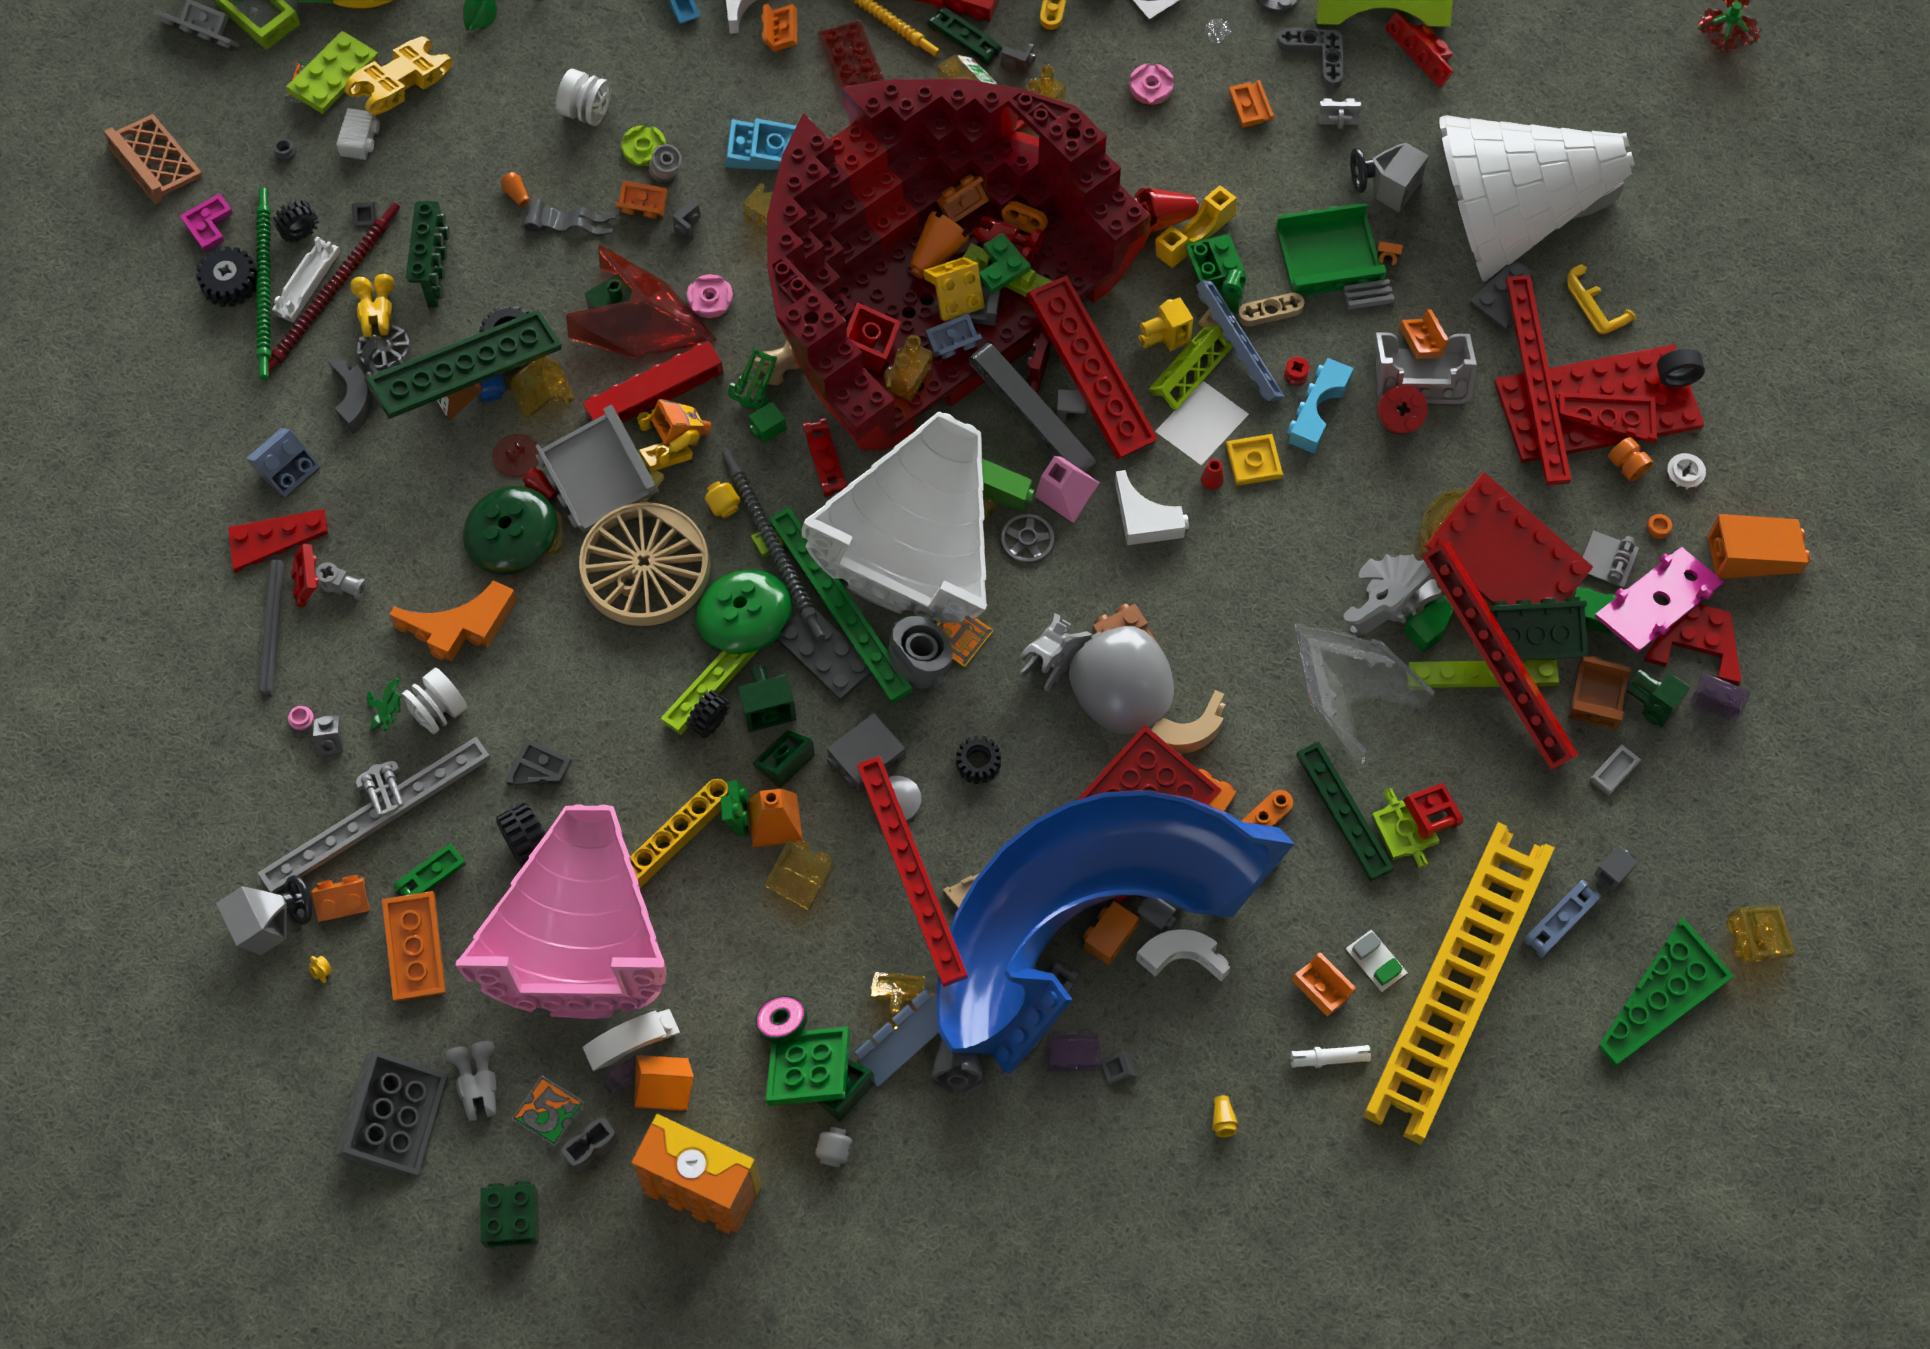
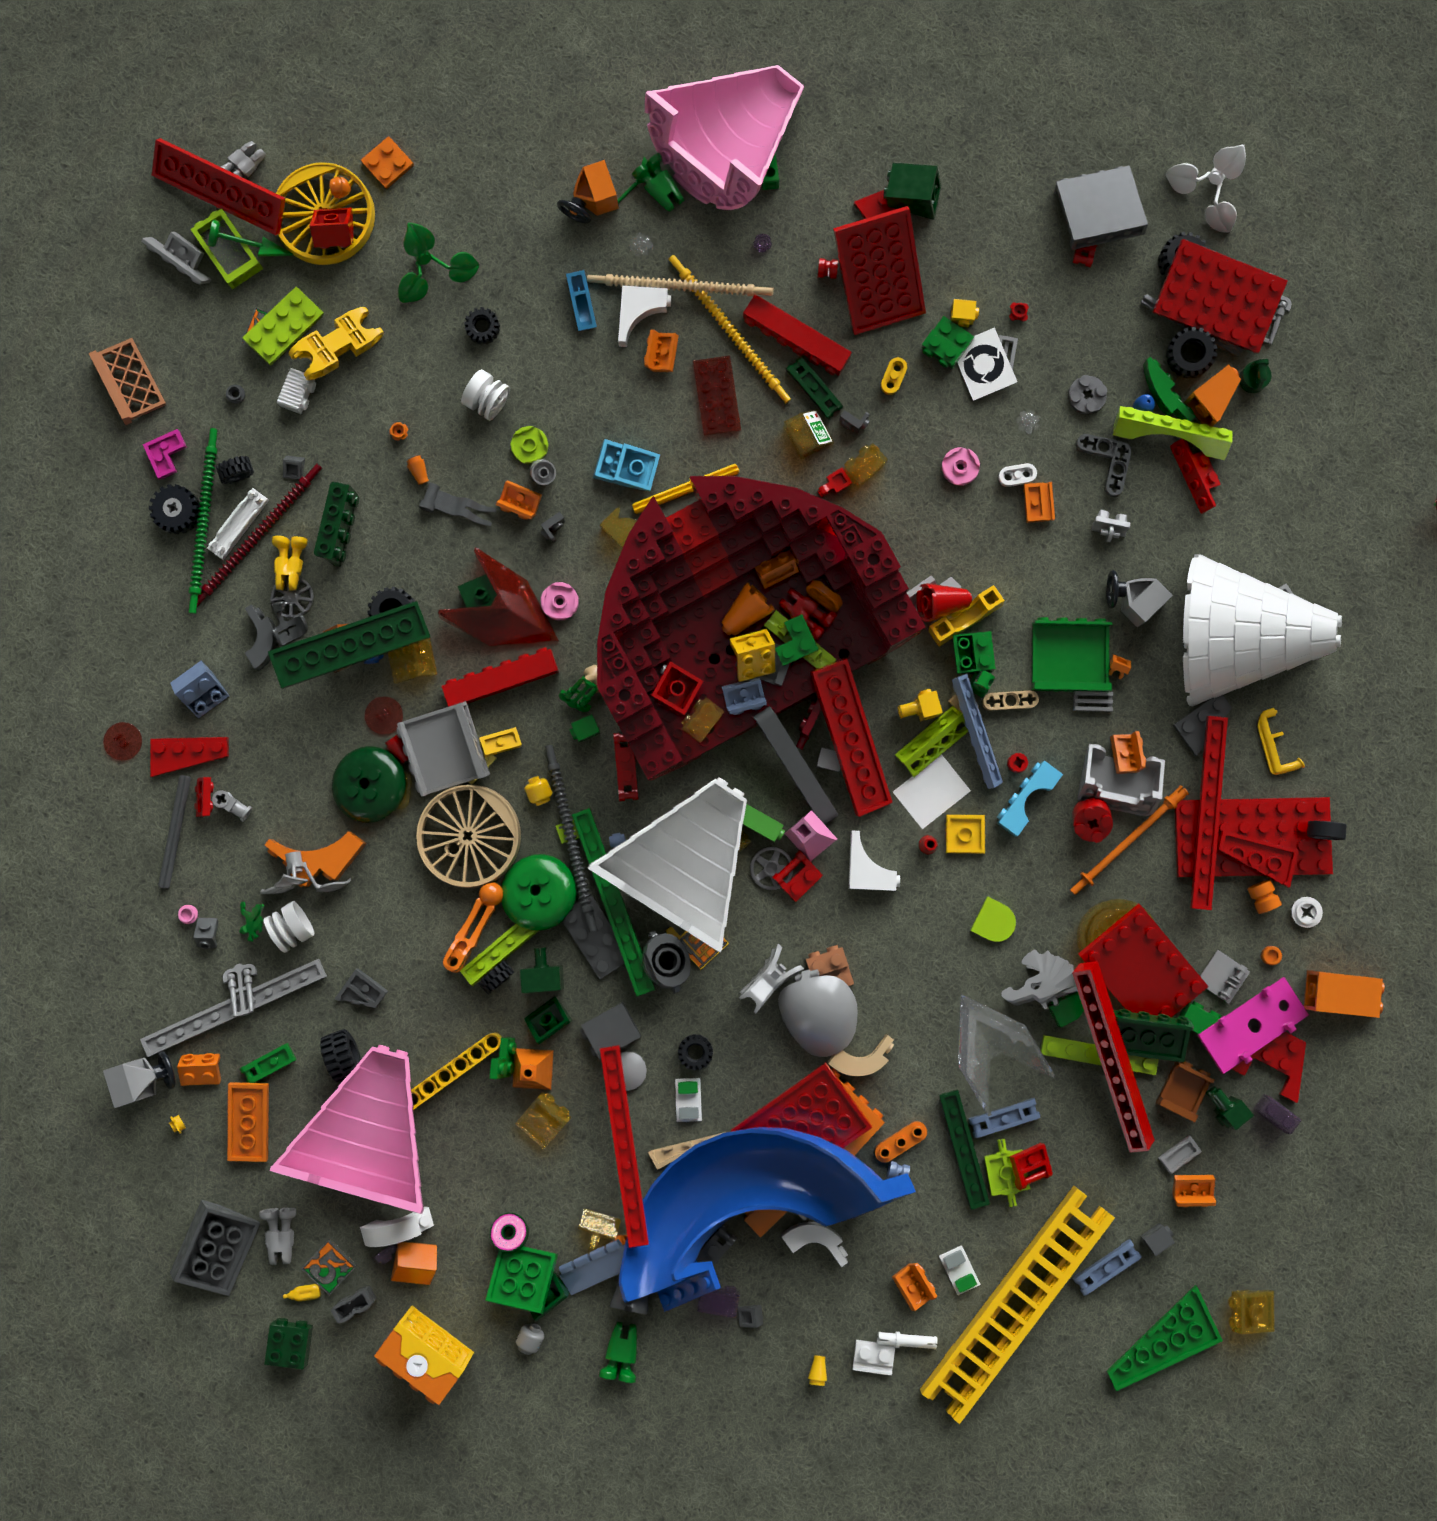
camera: 15 degrees right, 20 degrees up
torso [637,399,711,465] -> none
none -> clear red piece [103,722,142,760]
none -> light grey plant [260,851,351,894]
none -> yellow piece [283,1284,321,1302]
none -> orange plate [390,422,408,441]
none -> orange piece [443,882,503,973]
none -> black tyre [464,307,500,345]
none -> green piece [599,1321,637,1383]
none -> piece [675,1078,702,1122]
none -> red plate [772,850,823,902]
none -> white plate [852,1340,895,1376]
none -> sand blue plate [968,1098,1041,1138]
none -> lime tile [970,896,1016,942]
none -> white plate [998,463,1037,487]
none -> orange bar [1070,785,1189,895]
none -> orange bracket [1173,1175,1216,1207]

